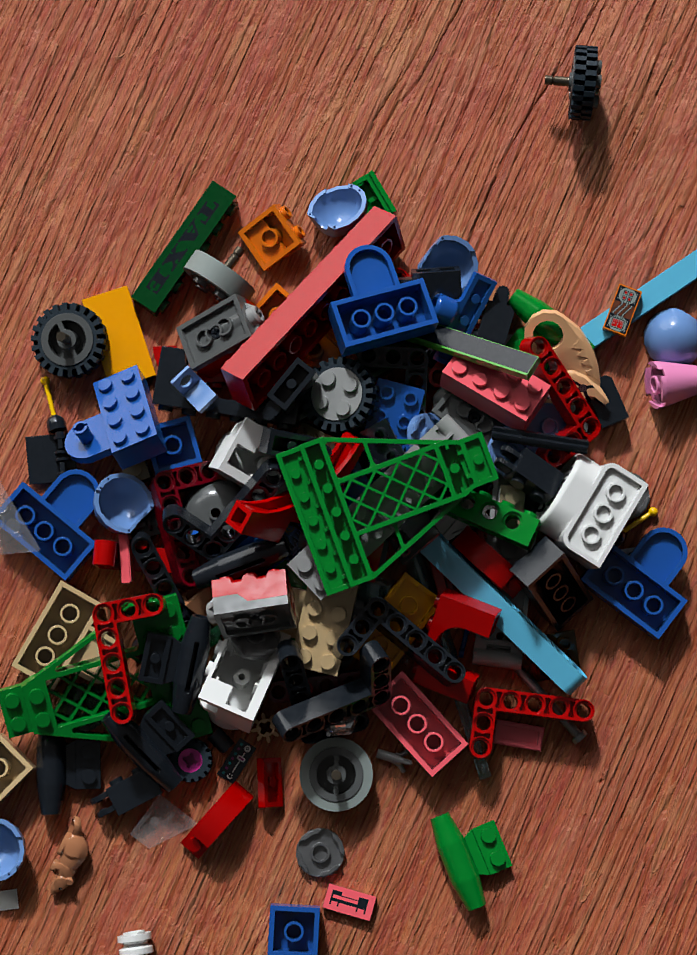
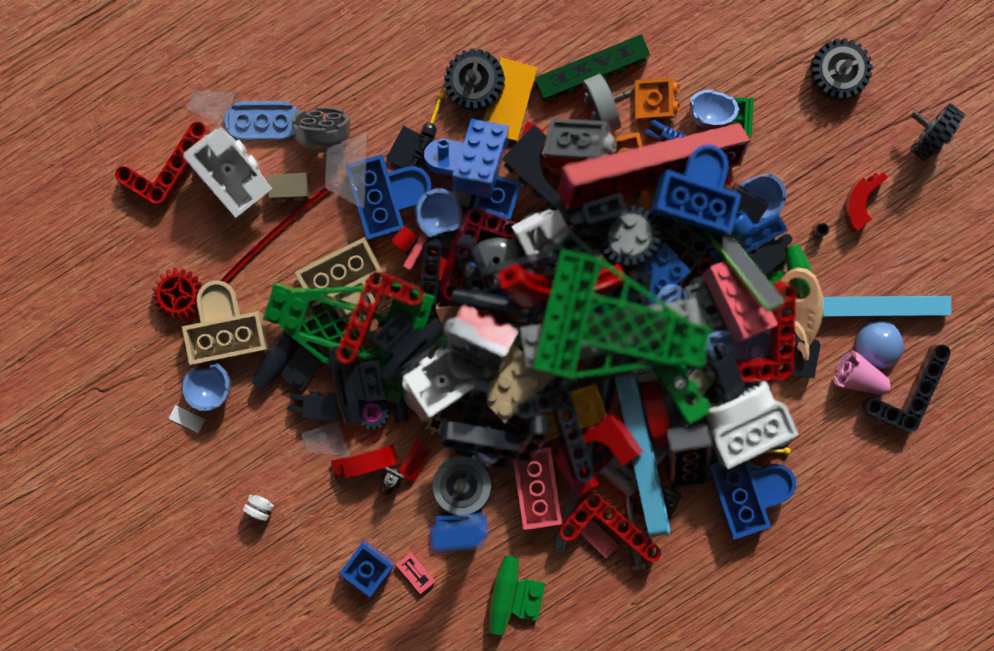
camera: 35 degrees right, 5 degrees up
nougat animal [50,816,89,895] -> none
medium blue bracket [170,365,218,414] -> none
black sticker [217,738,256,784] -> none
flat silver tile [296,828,345,877] -> none
light grey bar [376,749,413,773] -> none
black axle [491,426,589,454] -> none
tile [602,284,642,338] -> none
none -> dark brown hinge [381,467,404,495]
none -> blue arch [431,510,487,550]
none -> blue hinge [645,118,685,142]
none -> wheel [809,38,873,101]
none -> black hinge [812,223,829,238]
none -> red arch [844,172,888,233]

